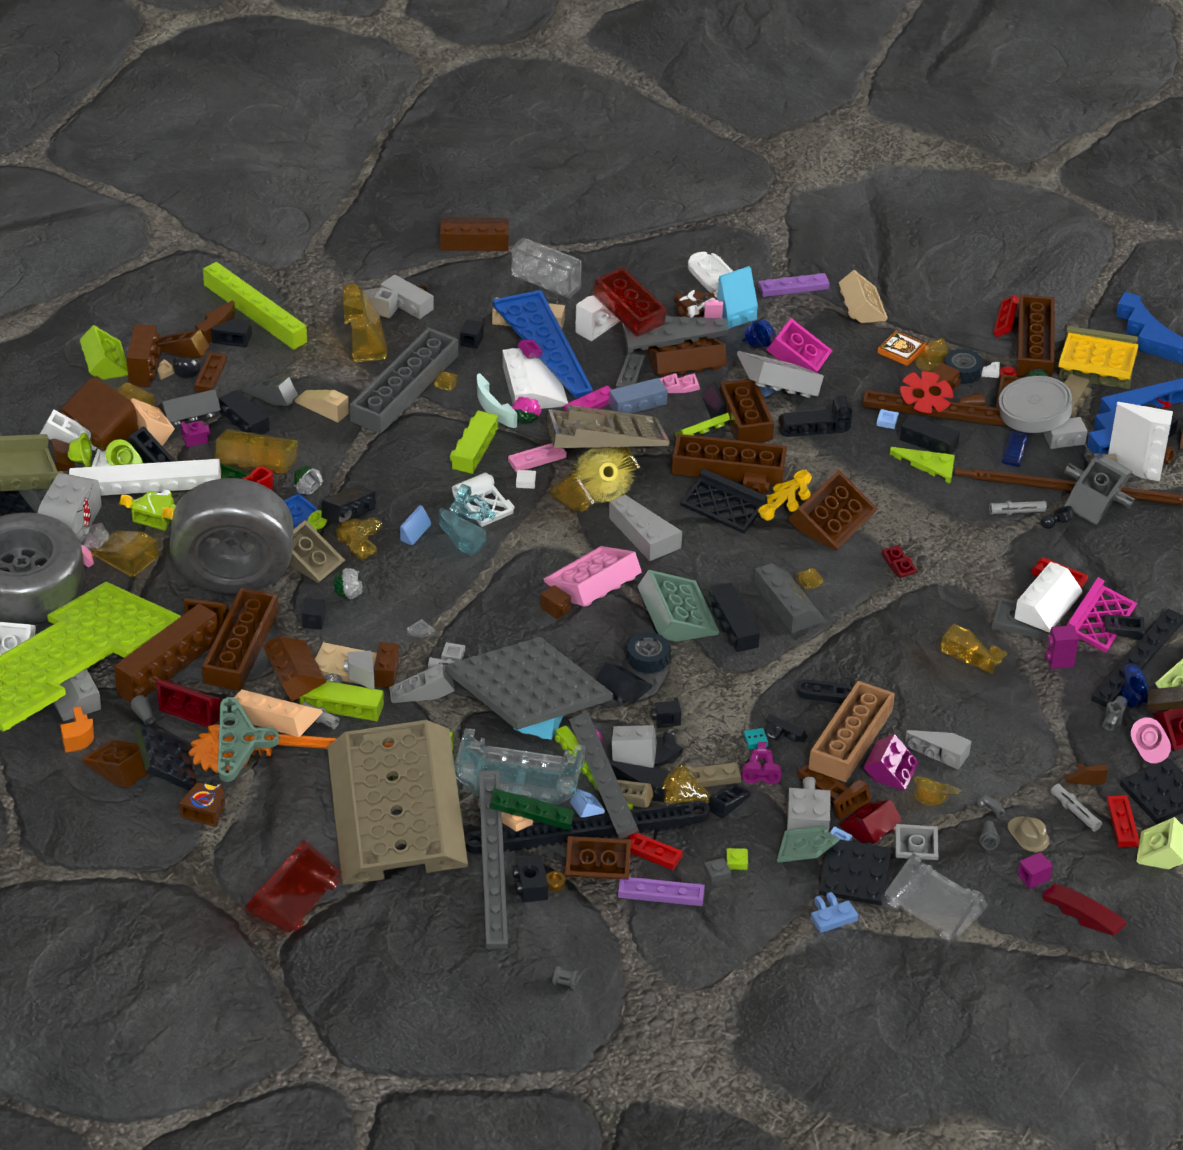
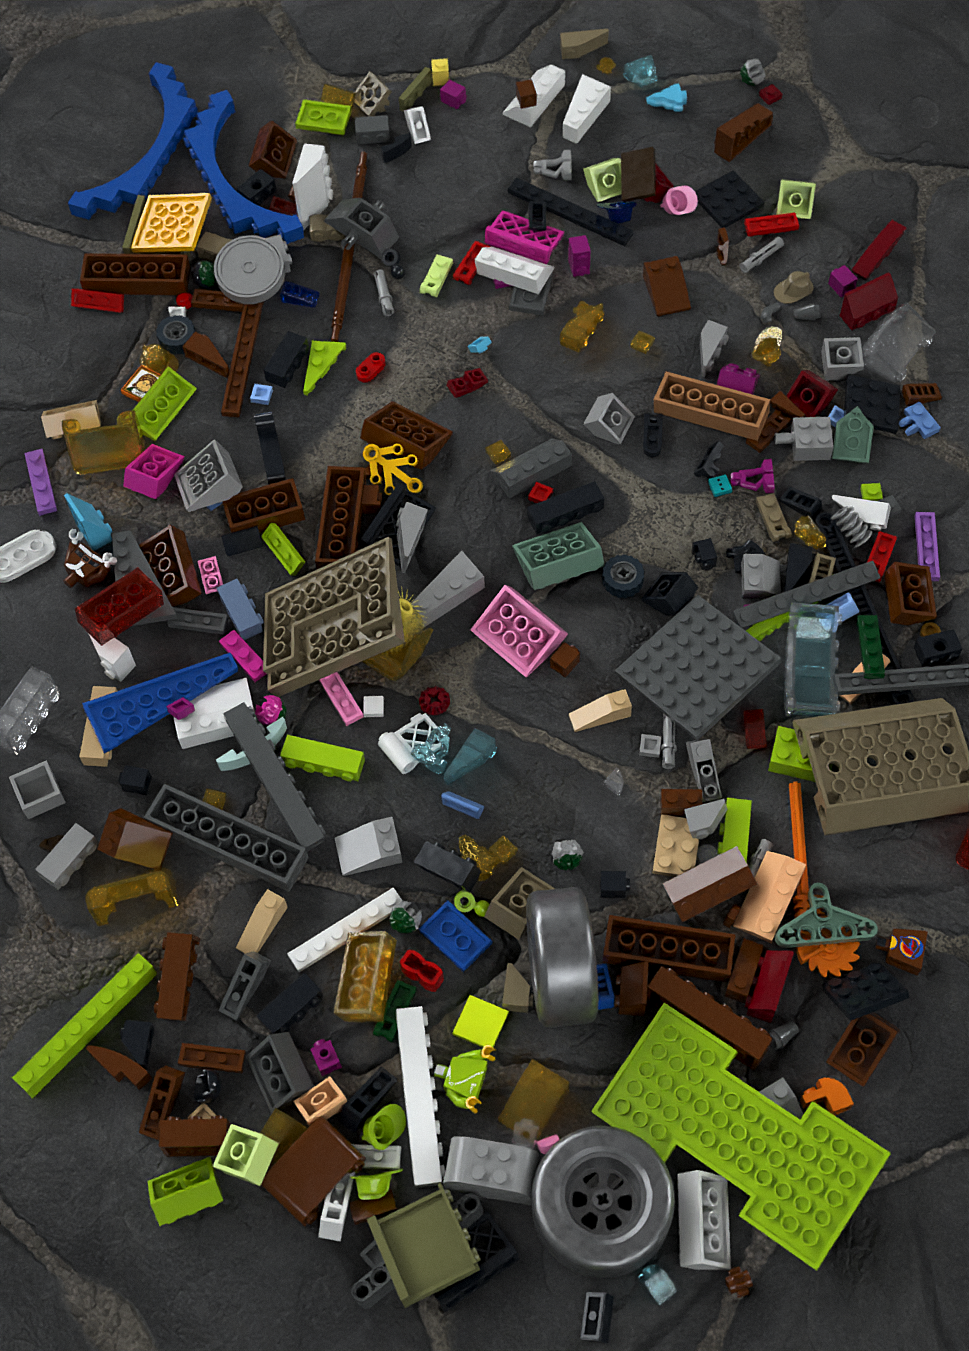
camera: 90 degrees left, 20 degrees up
light grey slope [343,287,398,319] -> none
bright pink slope [703,300,723,318] -> none
clear blue piece [743,320,776,348] -> none
red piece [900,371,953,413] -> none
reddish brown cone [959,392,986,406] -> none
dark grey axle [1102,696,1127,731] -> none
none -> light grey piece [9,760,66,819]
none -> clear yellow windscreen [61,410,145,474]
none -> reddish brown slope [97,808,173,870]
none -> lime slope [126,366,197,441]
none -> reddish brown wedge [154,932,201,1021]
none -> yellowish green brick [212,1124,279,1186]
none -> dark grey brick [223,702,326,851]
none -> white plate [287,887,402,972]
none -> light grey slope [335,817,403,876]
none -> red plate [356,353,386,383]
none -> light grey slope [396,502,428,573]
none -> dark red gear [419,685,450,715]
none -> yellowish green plate [420,255,453,297]
none -> medium azure plate [467,336,492,353]
none -> red plate [528,482,553,503]
none -> tan slope [569,689,632,732]
none -> light grey slope [584,393,635,444]
none -> blue slope [597,963,614,1010]
none -> clear yellow plate [630,331,655,354]
none -> reddish brown slope [643,256,691,316]
none -> reddish brown tile [723,904,741,928]
none -> reddish brown slope [725,938,764,1004]
none -> clear red slope [743,709,767,749]
none -> light grey piece [831,506,872,548]
none -> white slope [832,495,891,531]
none -> dark red slope [840,272,898,330]
none -> reddish brown slope [901,383,942,406]

